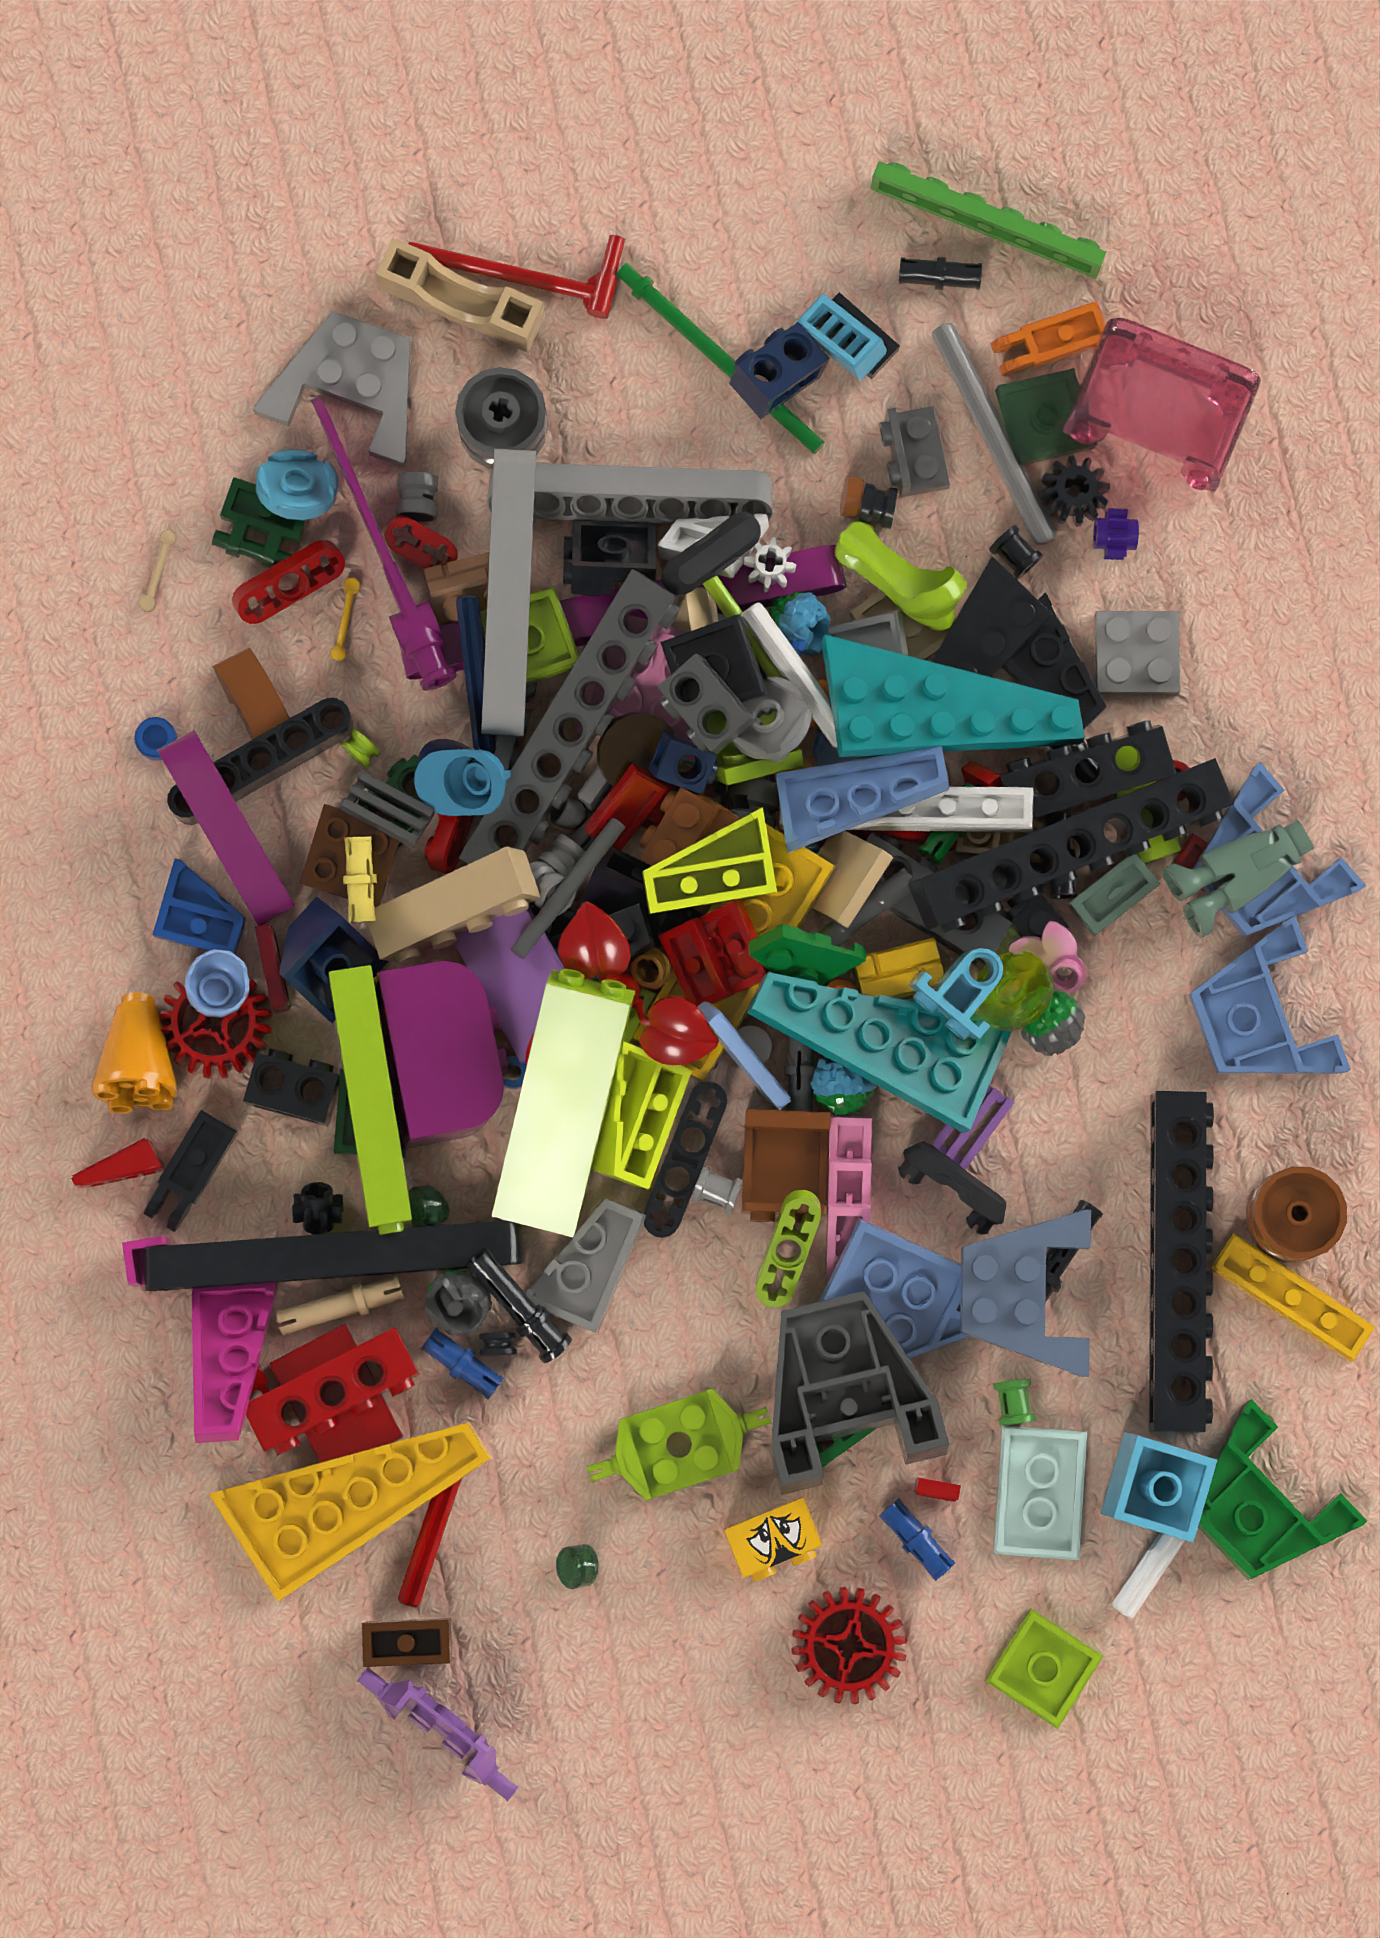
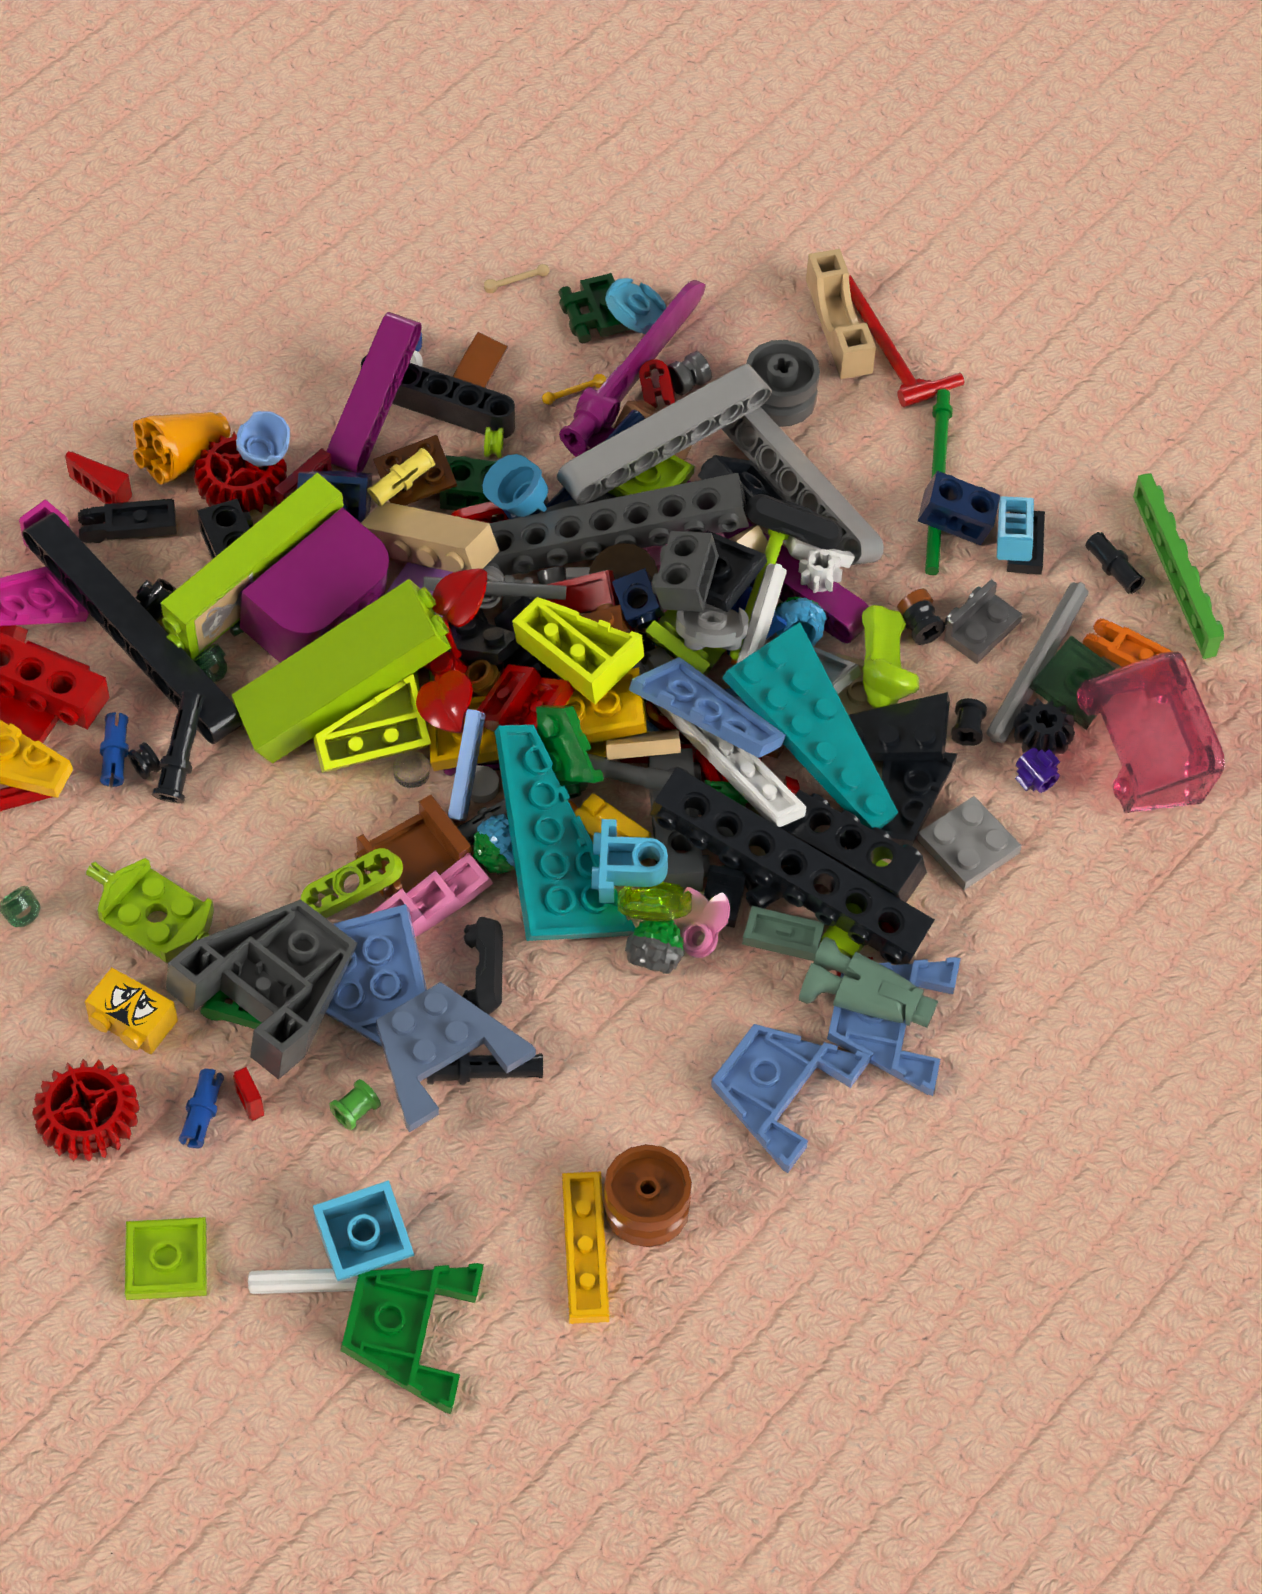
camera: 55 degrees right, 25 degrees down
blue wing [152,858,246,955] -> none
red beam [232,540,345,624] -> none
light grey wing [253,311,411,467] -> none
tan pin [276,1273,406,1336] -> none
dark grey tile [340,771,435,848] -> none
dark grey piece [424,1269,492,1336] -> none
light grey wing [525,1199,646,1333] -> none
black beam [644,1081,727,1238] -> none
light grey bush [691,1166,743,1215] -> none
medium lavender tile [932,1085,1015,1170] -> none
light aqua tile [993,1425,1087,1560] -> none
black brick [1149,1091,1214,1433] -> none

